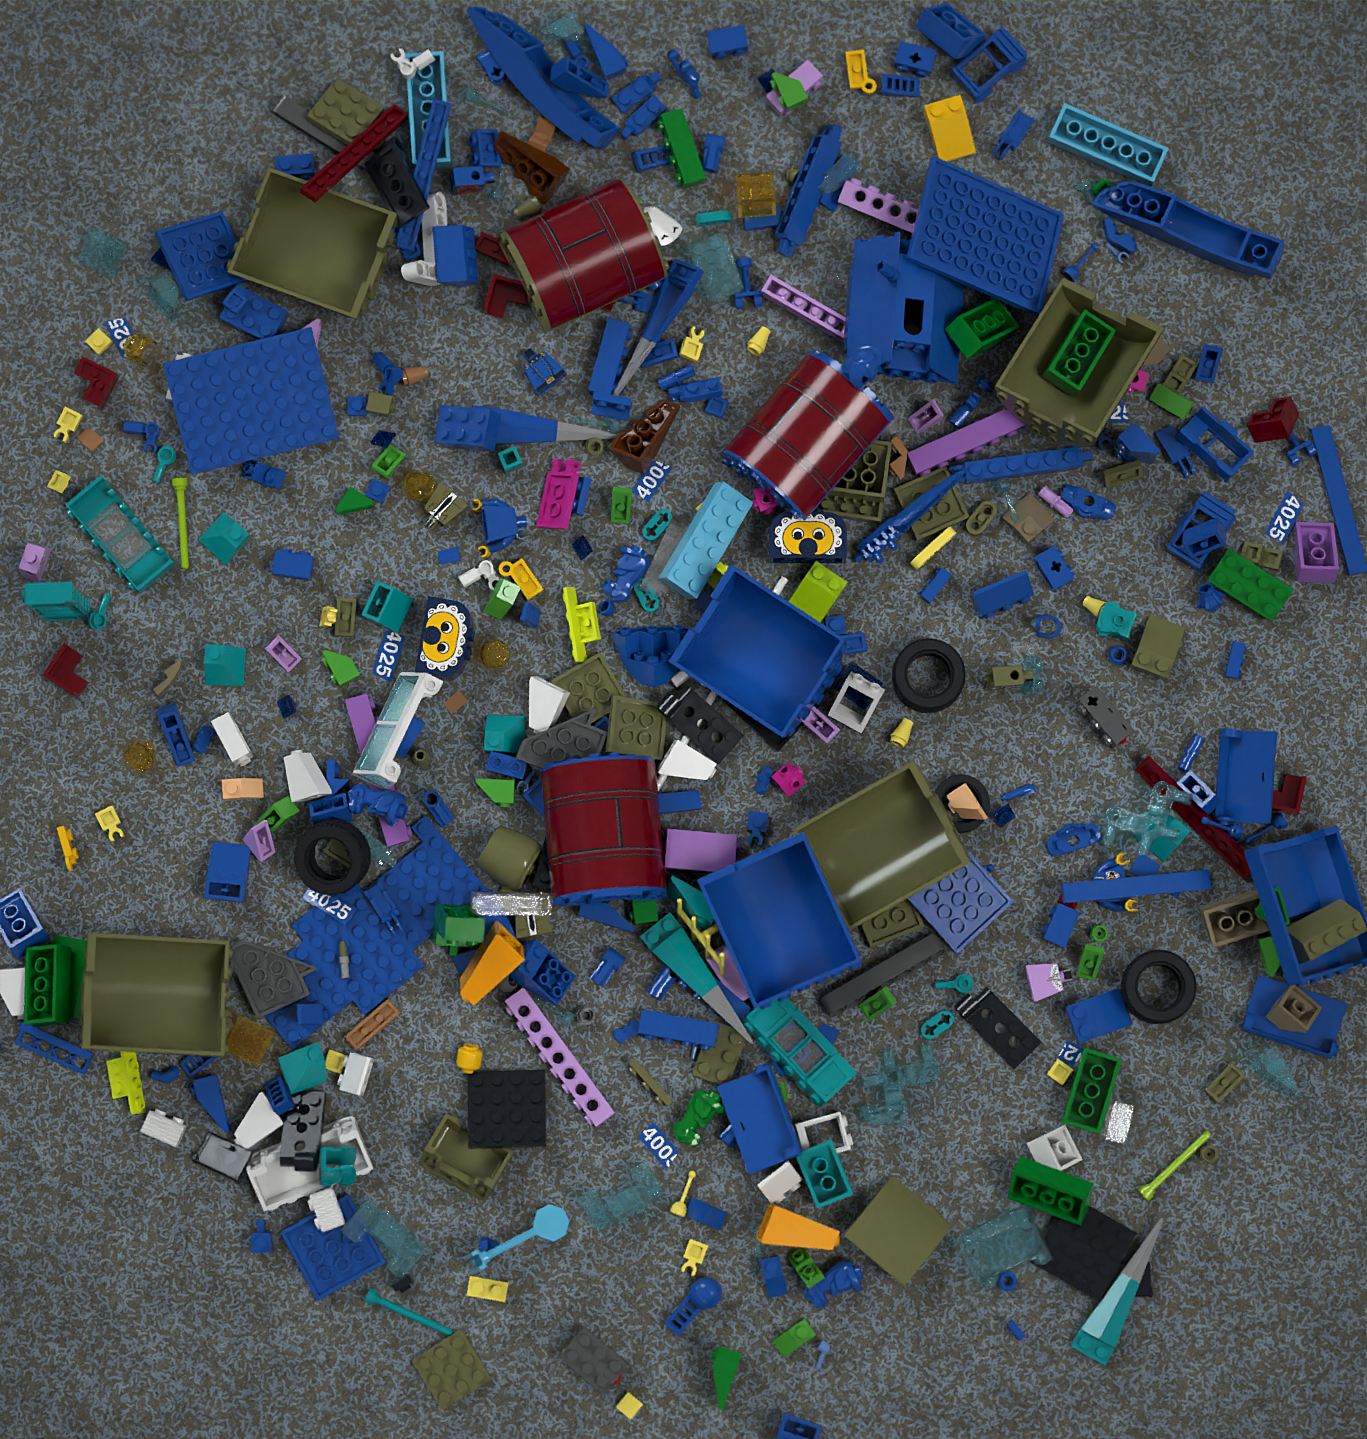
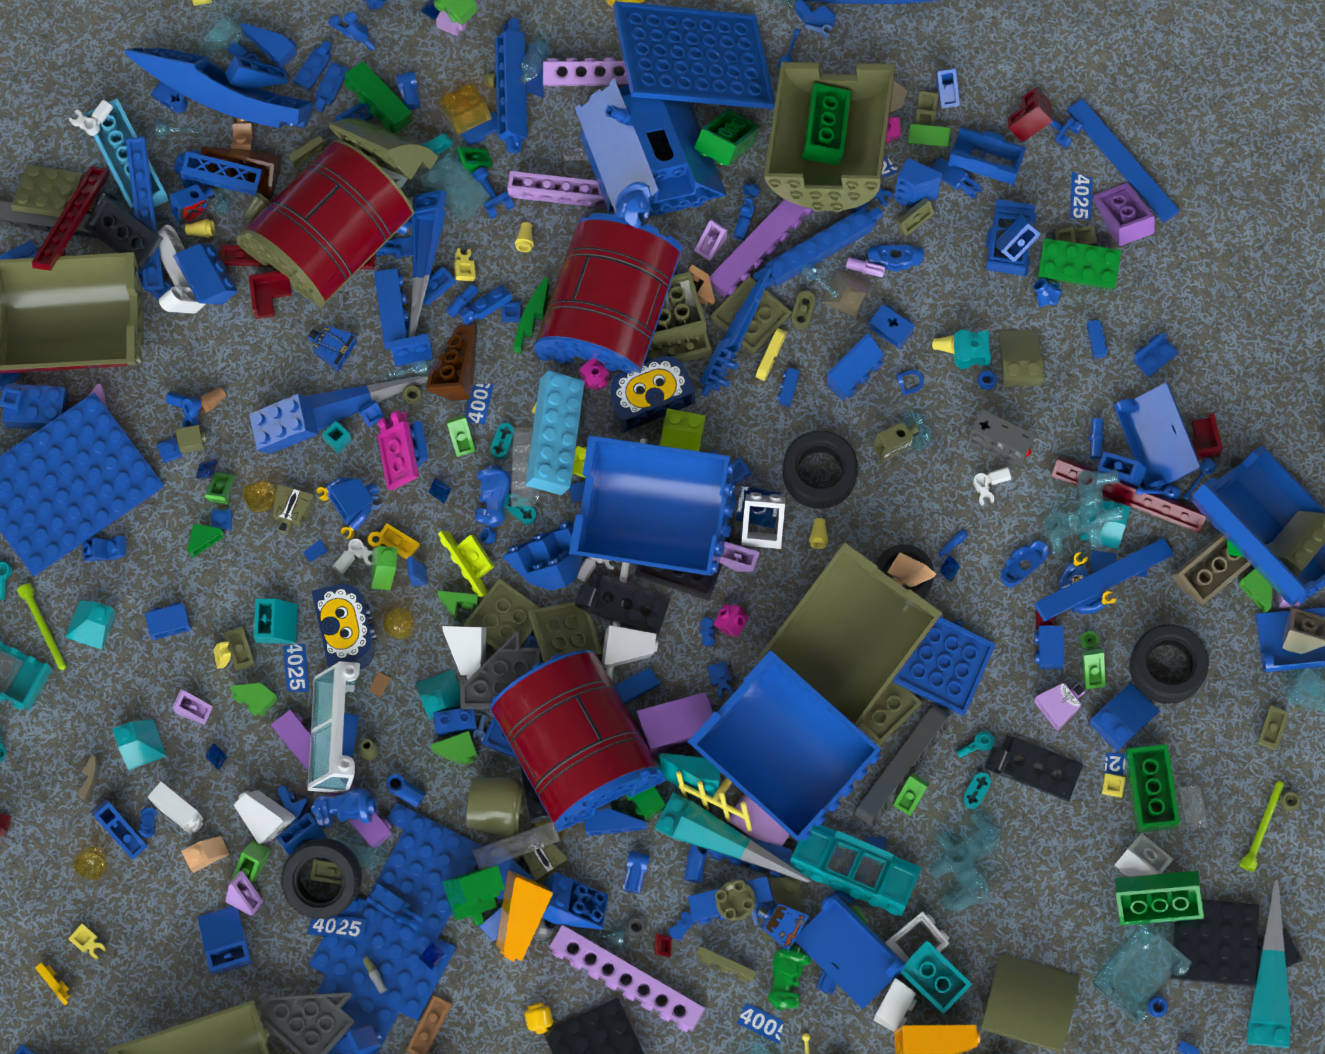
camera: 25 degrees left, 10 degrees down
none -> blue fence [181,151,262,196]
none -> light yellow cone [185,219,215,238]
none -> olive plate [288,135,326,169]
none -> olive slope [329,118,438,180]
none -> blue plate [358,400,385,428]
none -> clear blue slope [419,942,444,970]
none -> bright green slope [438,591,479,620]
none -> green slope [457,147,493,176]
none -> green slope [513,277,549,354]
none -> dark red slope [653,934,672,958]
none -> olive dish [715,880,756,921]
none -> blue torso [756,903,809,950]
none -> white bar [973,467,1011,506]
none -> blue bracket [1133,332,1178,378]

